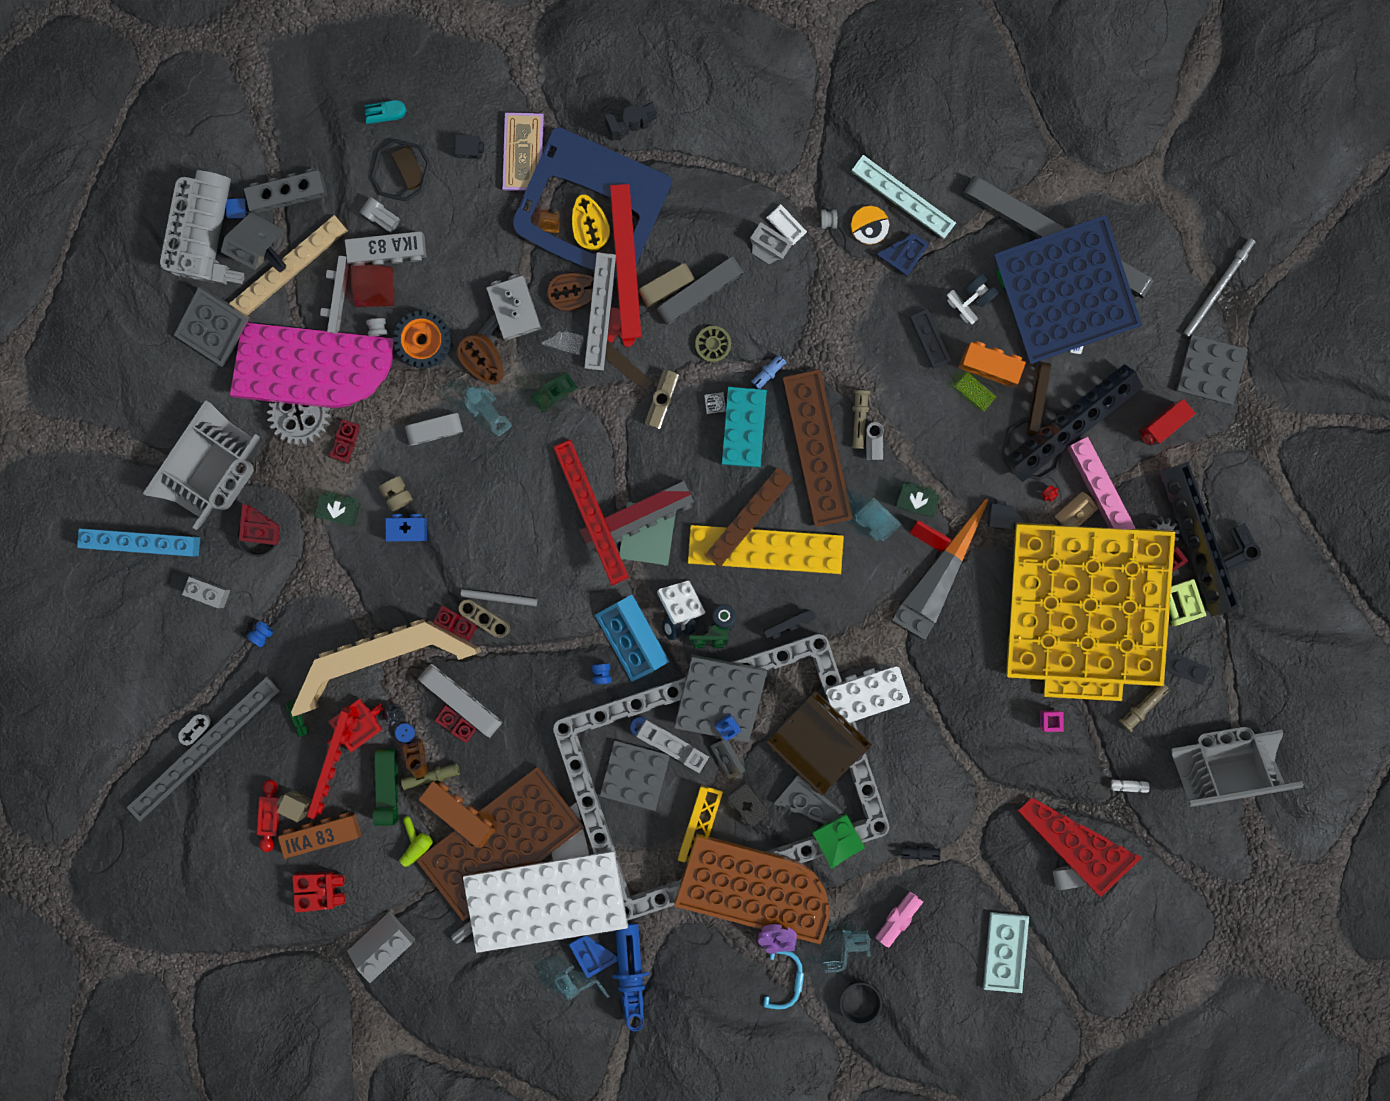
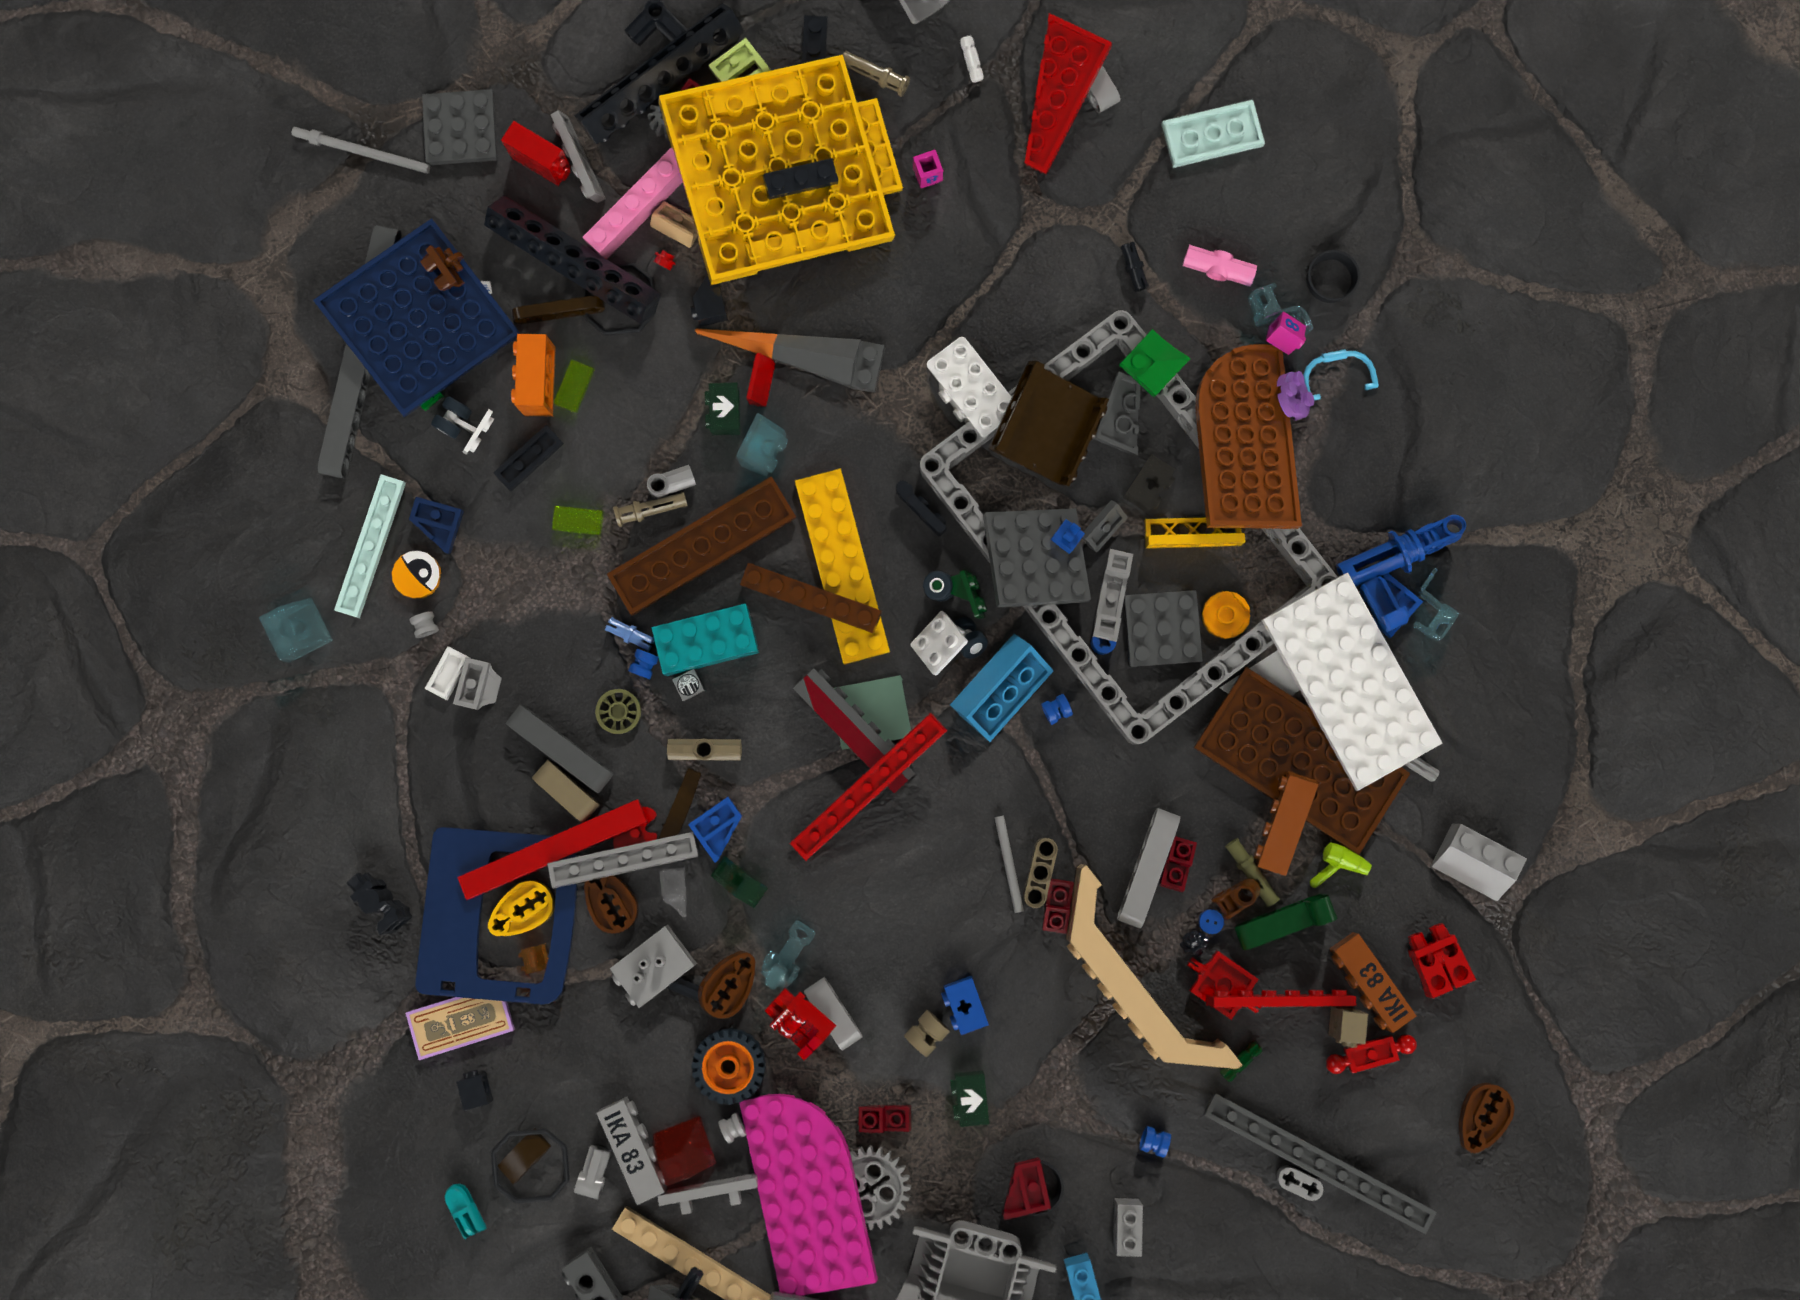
camera: 105 degrees left, 5 degrees down
none -> clear light blue slope [259,598,333,663]
none -> reddish brown hips [420,245,464,291]
none -> light grey plate [551,110,606,203]
none -> clear neon green tile [552,506,604,535]
none -> blue wheel [628,649,659,680]
none -> blue wing [688,796,742,863]
none -> black plate [763,158,839,200]
none -> red hips [764,988,837,1060]
none -> light orange tile [1202,591,1250,639]
none -> dark pink brick [1266,311,1306,355]
none -> blue animal [1360,576,1409,632]
none -> reddish brown piece [1459,1083,1514,1153]

